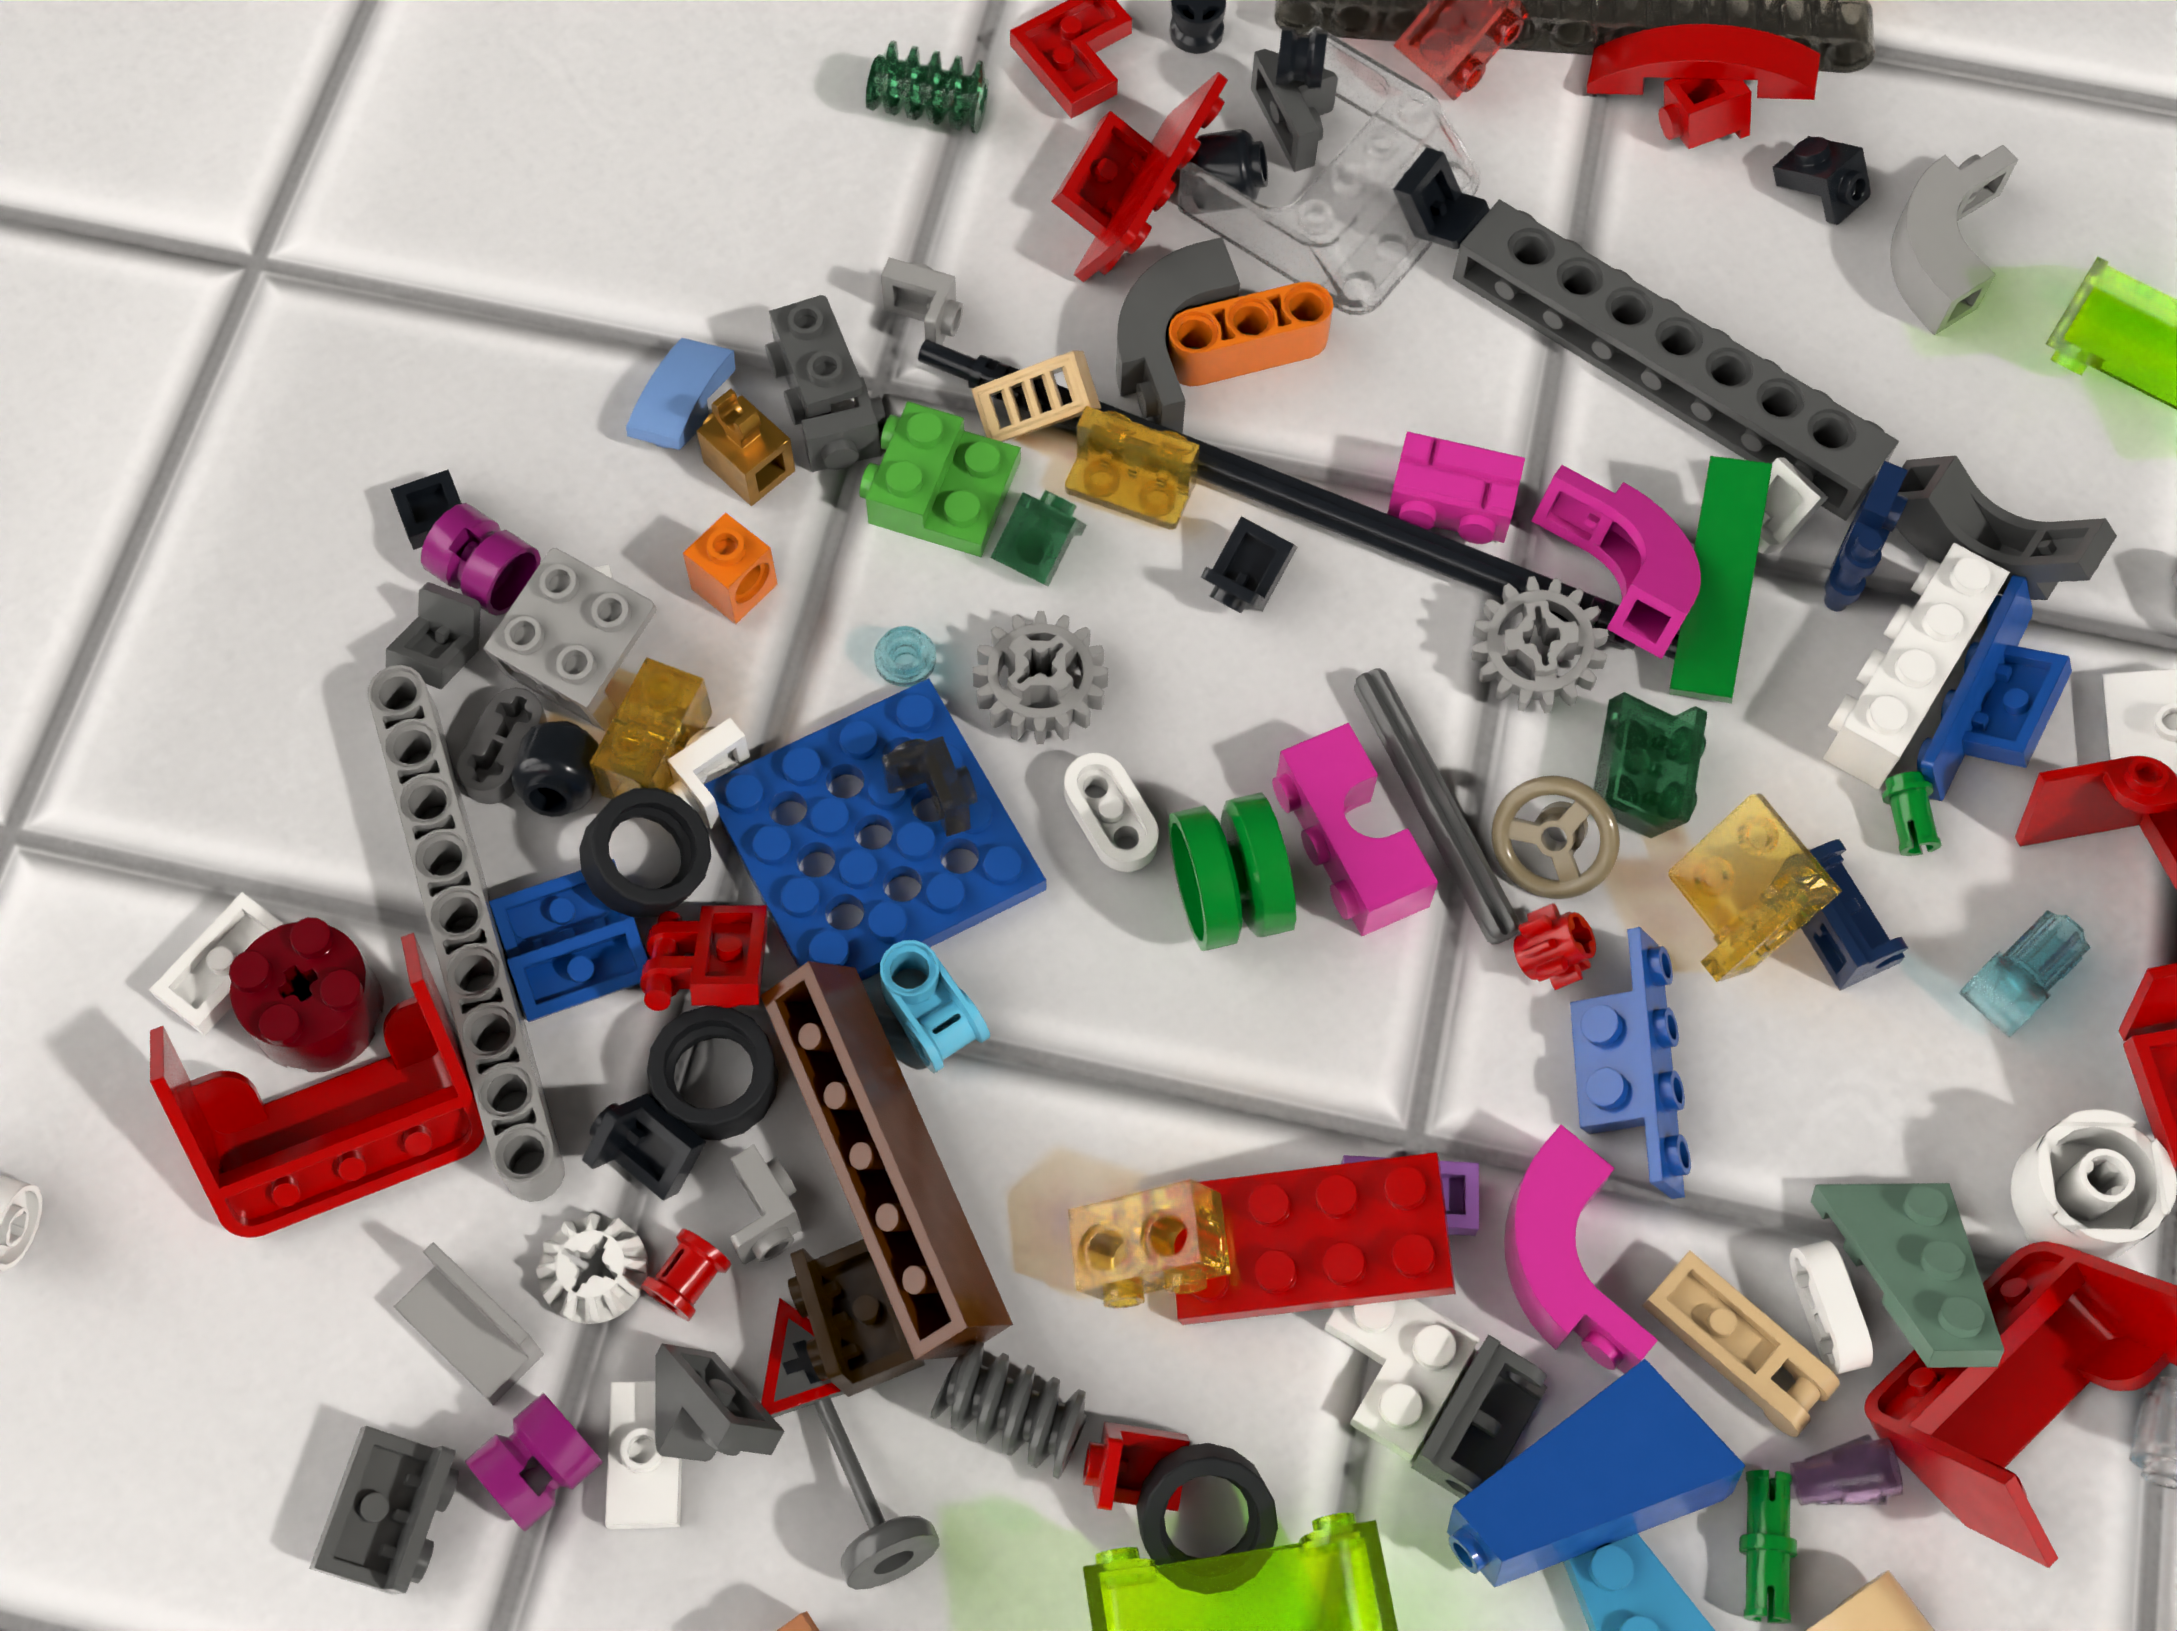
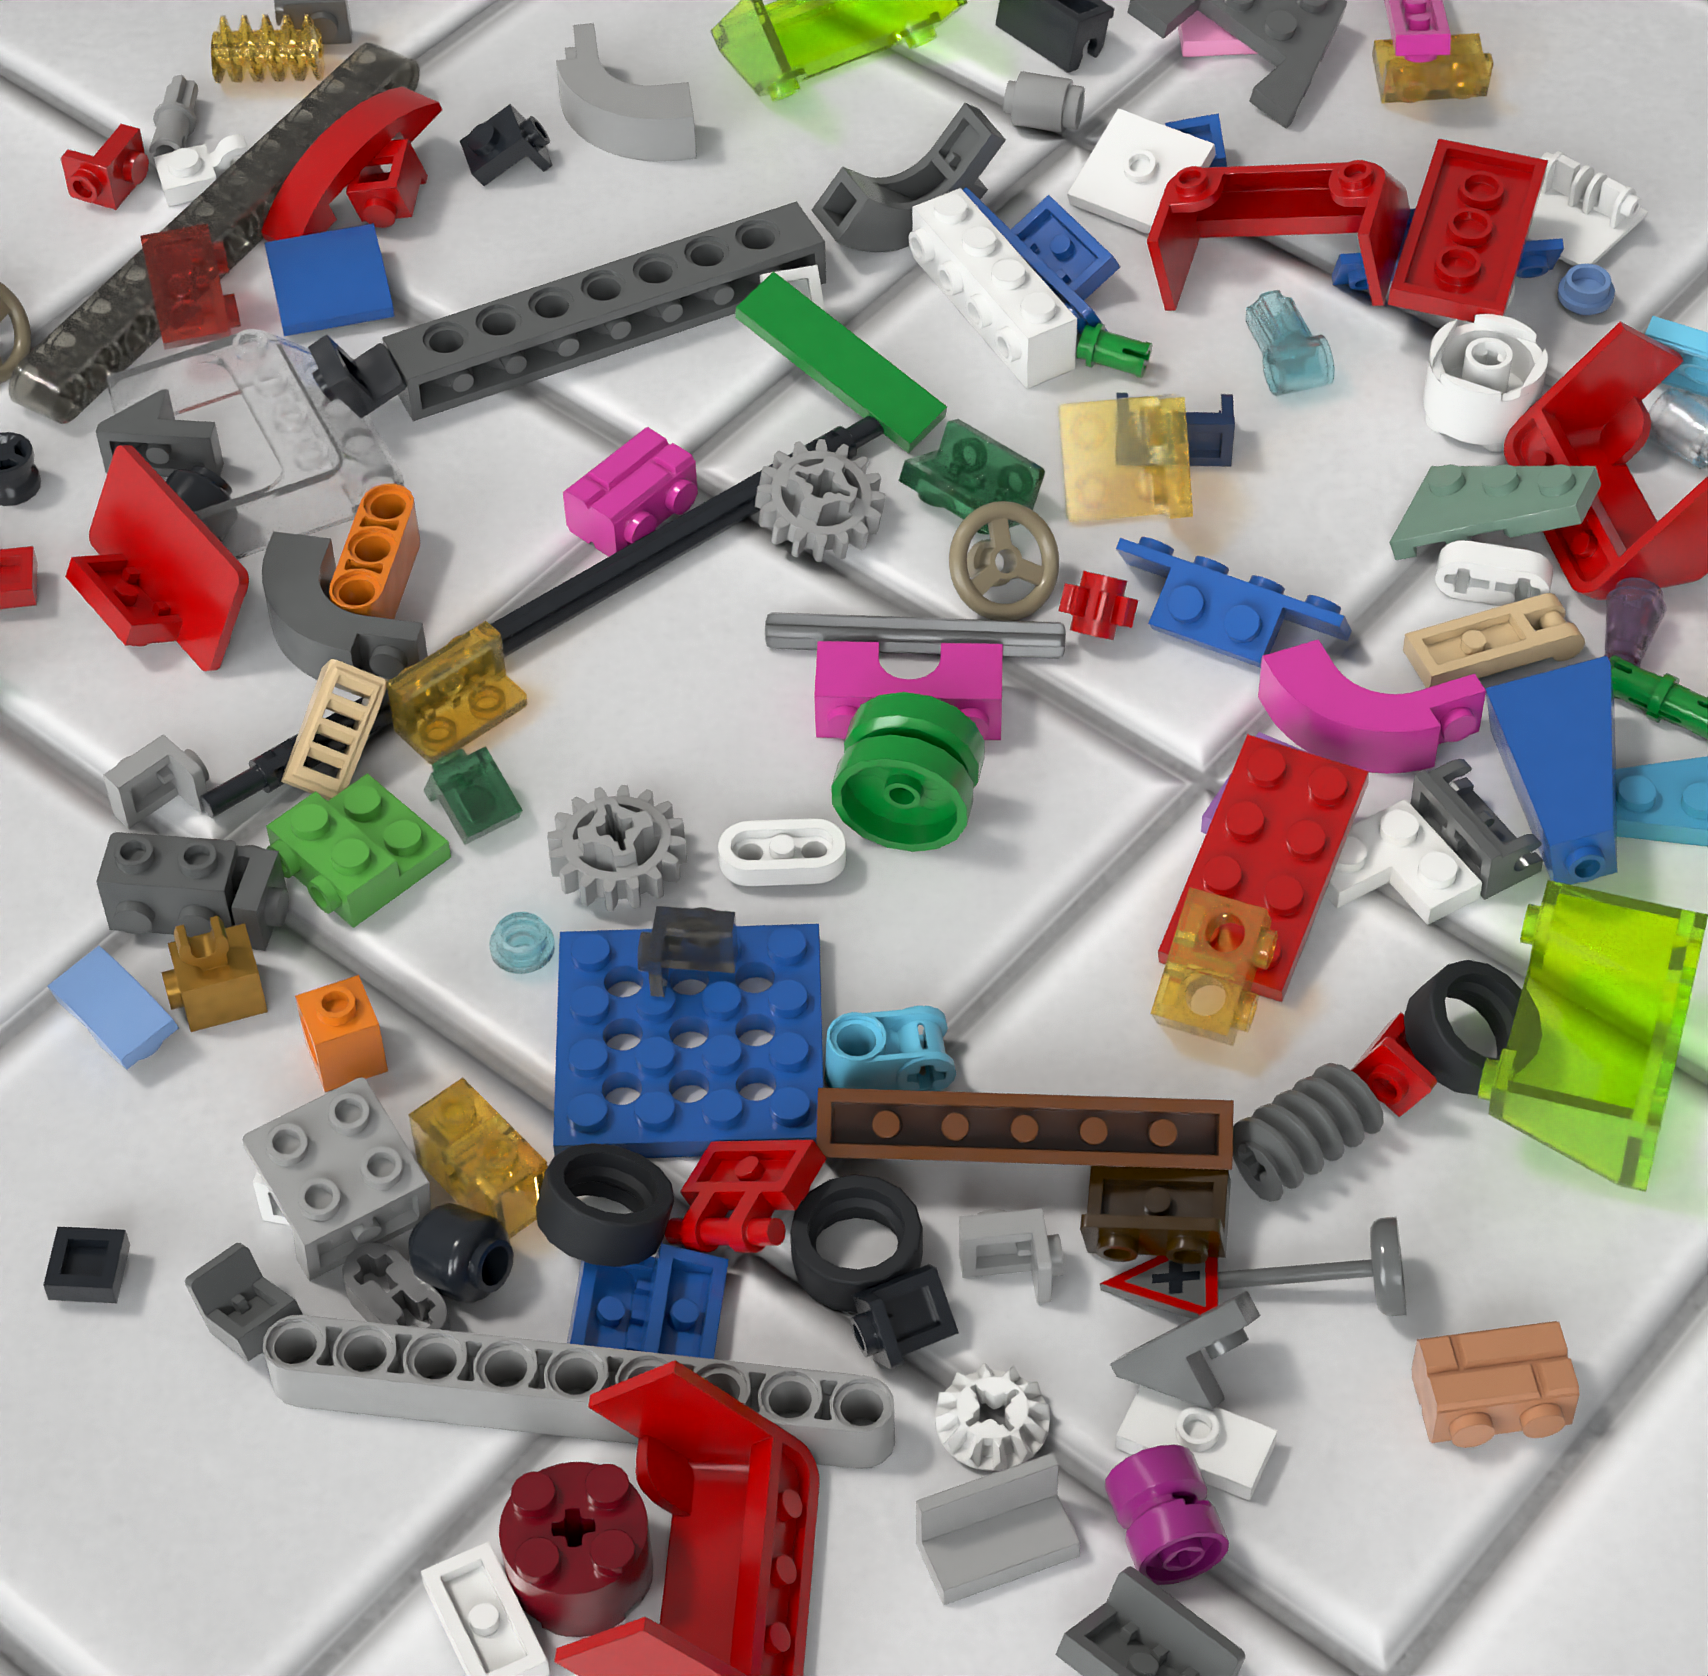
camera: 60 degrees left, 15 degrees down
magenta wheel [421,503,541,616] -> none
red bush [641,1228,732,1321] -> none
white bracket [667,718,751,830] -> none
black bracket [1201,516,1298,614] -> none
black wheel [1275,26,1328,90] -> none
dark pink arch [1531,465,1701,659] -> none
dark blue plate [1824,461,1908,612] -> none
none -> blue slope [264,223,395,336]

